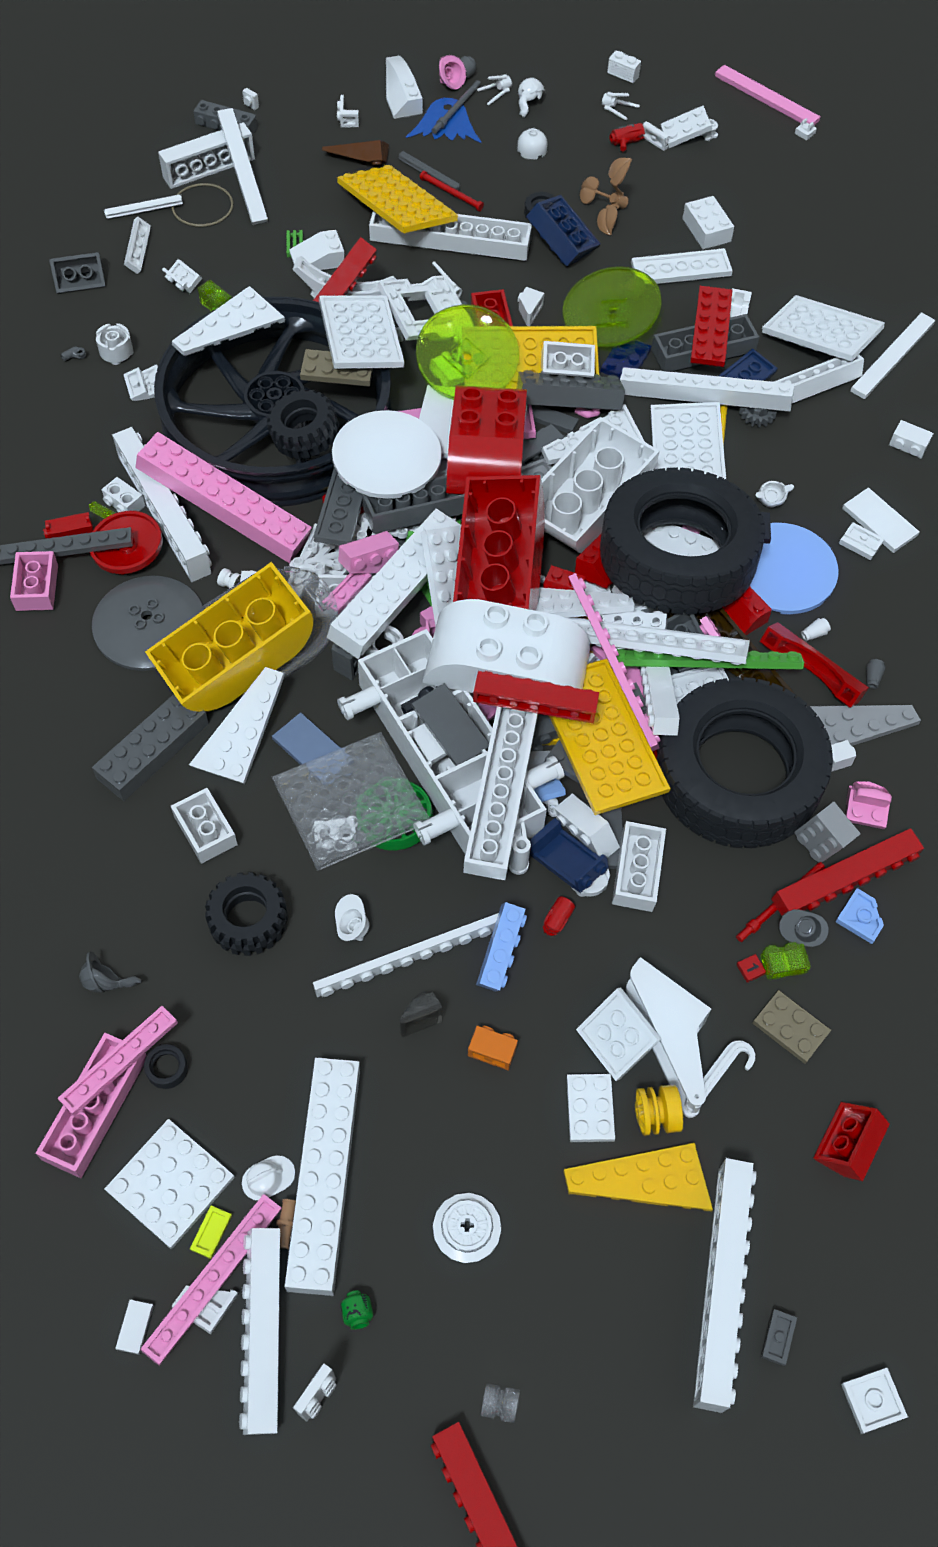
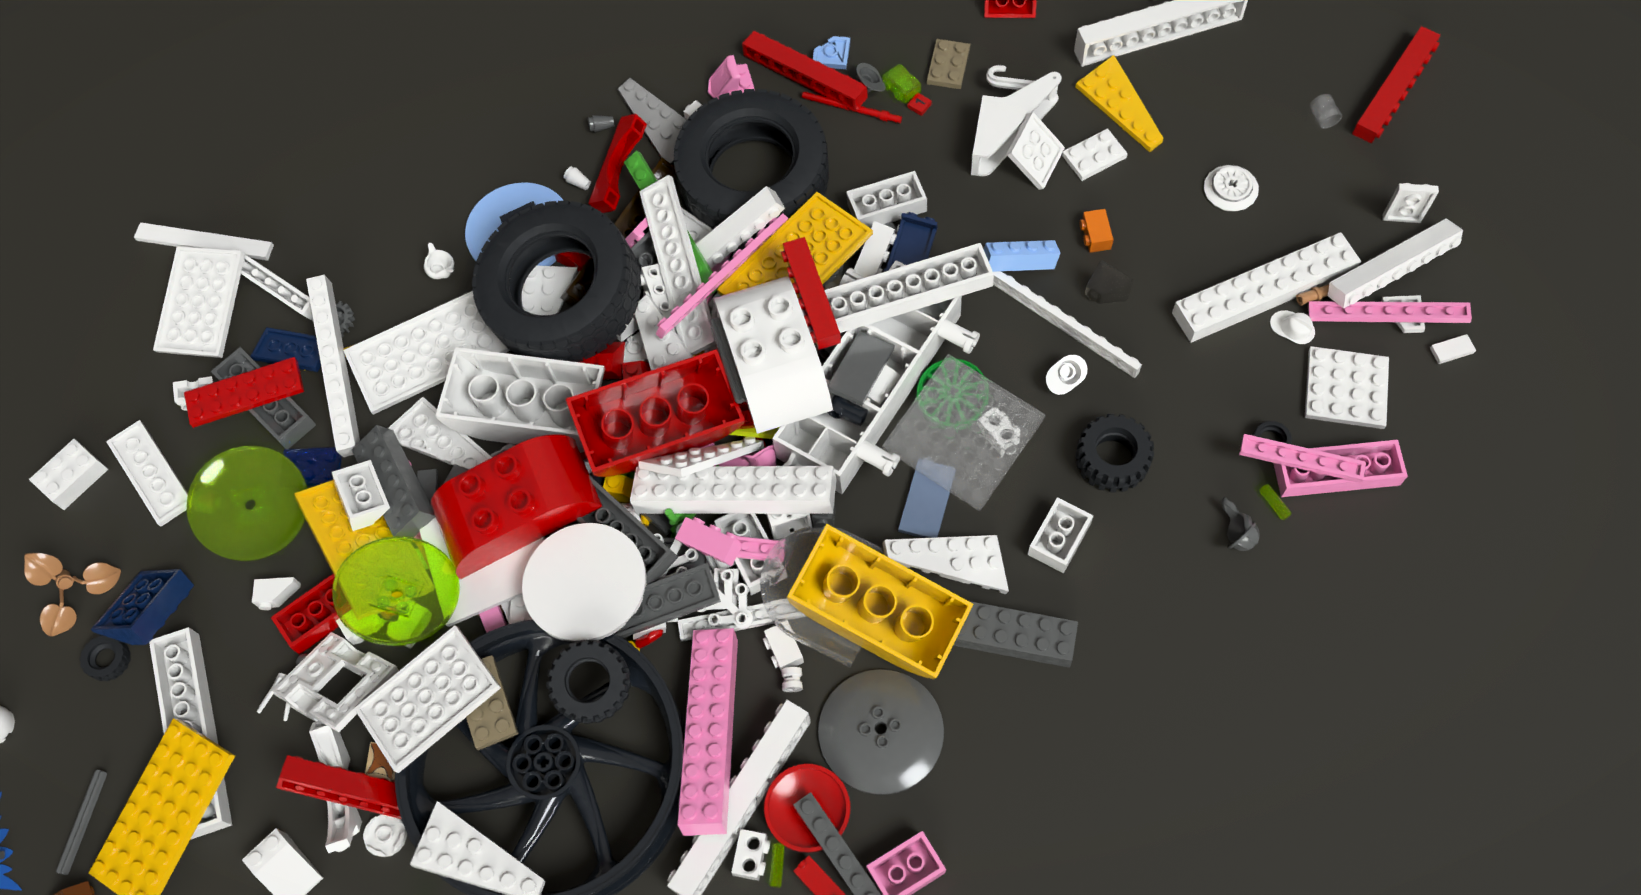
camera: 110 degrees left, 5 degrees up
neon yellow tile [190,1206,232,1259] -> none
green head [340,1291,374,1330] -> none
red bar [420,171,484,211] -> none
red arm [543,897,575,936] -> none
yellow wheel [635,1085,683,1136] -> none
light grey brick [795,802,861,863] -> none
white plate [839,522,884,560] -> none
white tile [842,488,919,553] -> none
white brick [889,420,933,458] -> none
none -> clear neon green axle [1260,484,1292,520]

